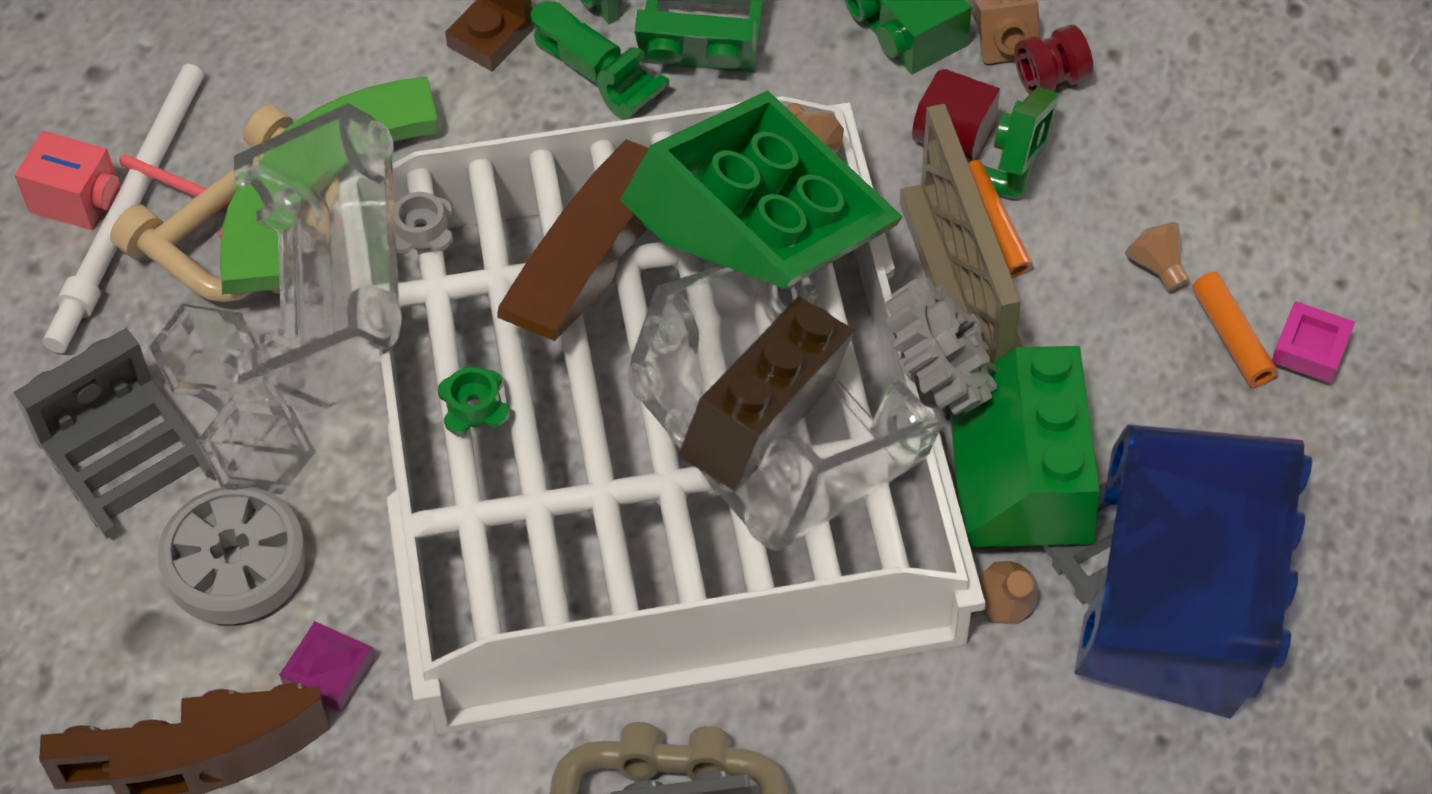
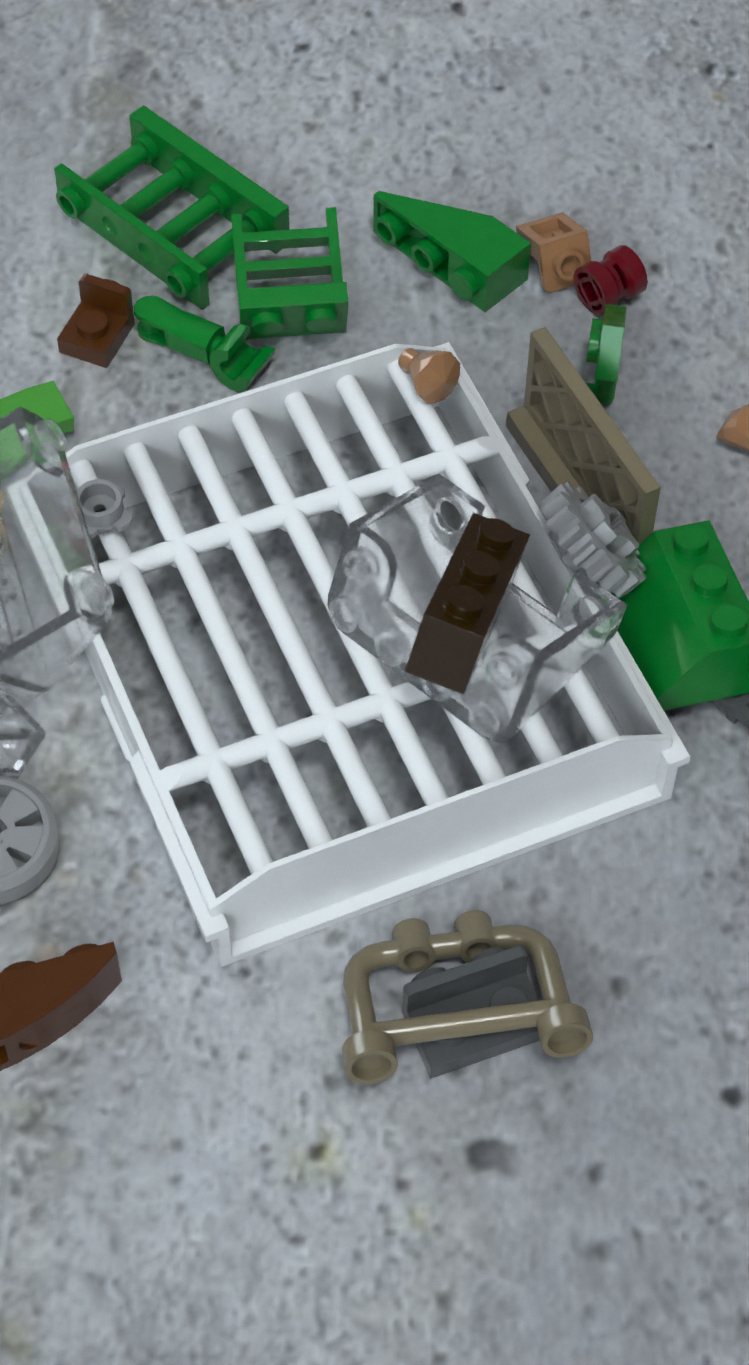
camera: 15 degrees left, 0 degrees up
magenta tile [279,621,375,712] -> none
green plate [438,367,510,434] -> none
reddish brown slope [497,139,648,341] -> none
green slope [620,90,903,289] -> none
dark red piece [912,69,1000,161] -> none
medium nougat rock [978,561,1039,624] -> none

